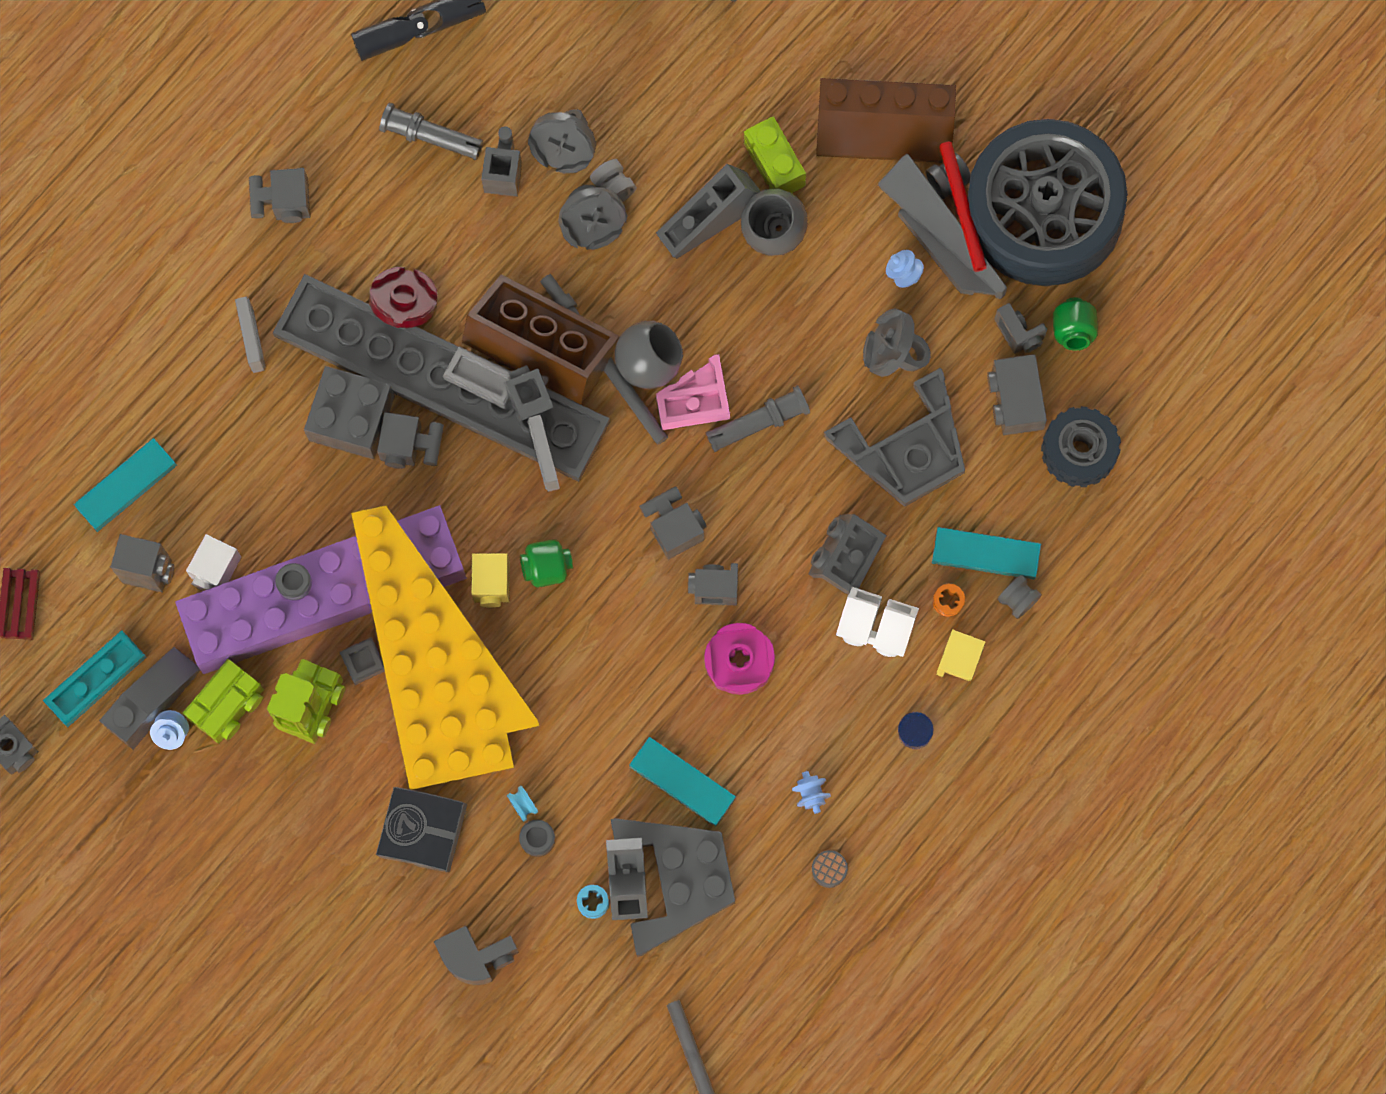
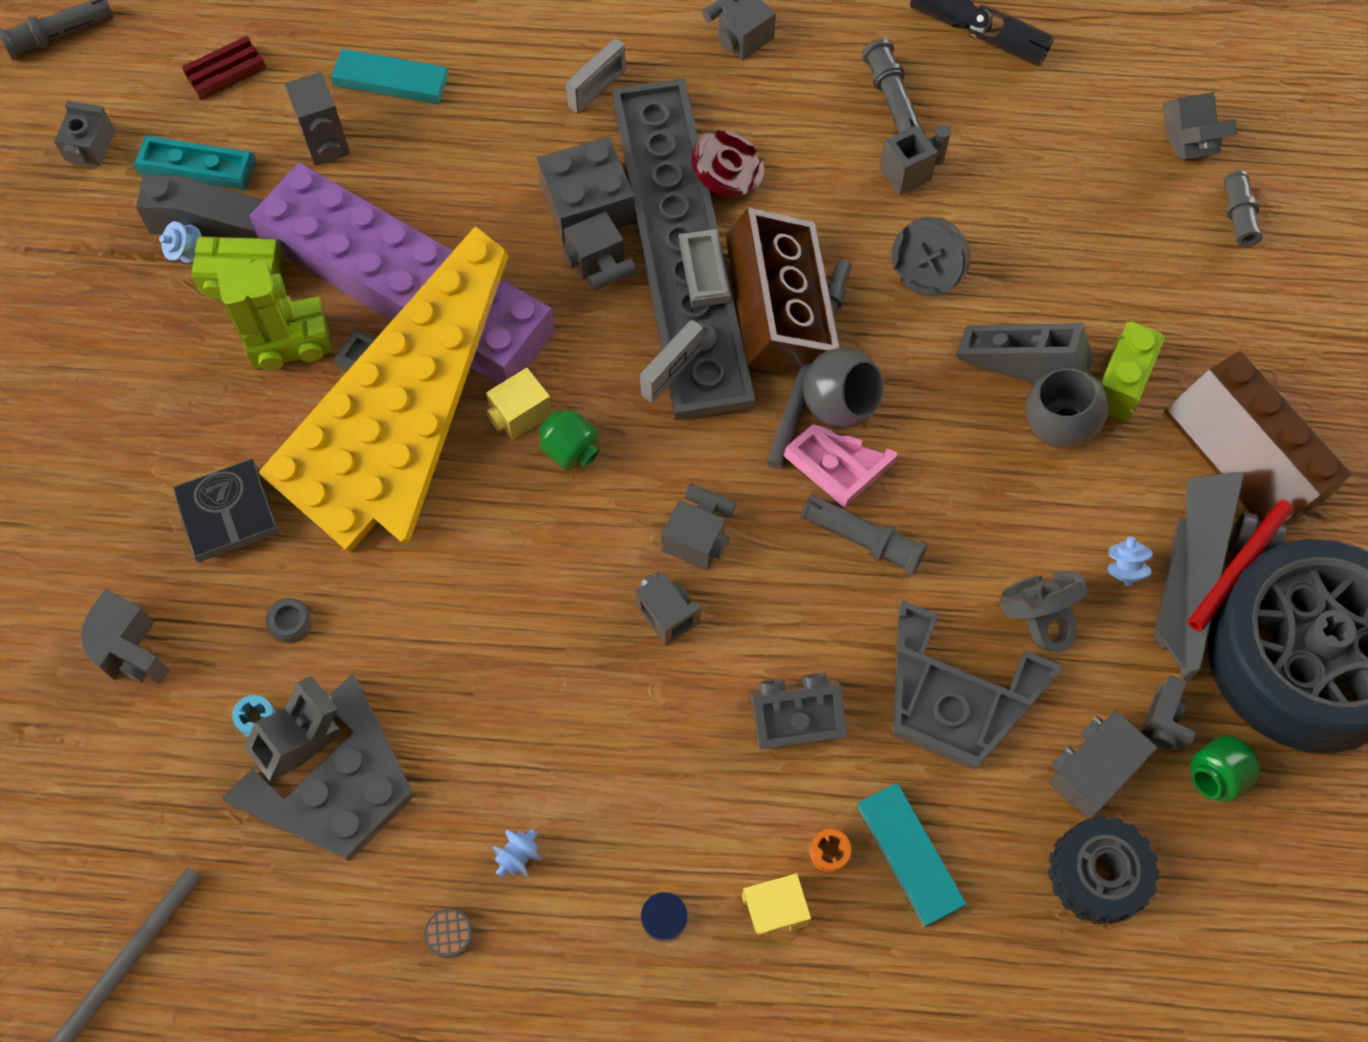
camera: 50 degrees right, 10 degrees down
white brick [186,534,241,591] -> none
dark grey tile [275,563,312,600] -> none
dark grey brick [504,365,553,421] -> none
medium azure bush [507,786,538,822] -> none
dark grey tile [528,109,596,174] -> none
light grey wheel [590,159,637,202] -> none
teal tile [629,737,736,827] -> none
dark pink plate [704,623,775,695] -> none
white piece [836,587,919,657] -> none
dark grey wheel [997,575,1042,619] -> none

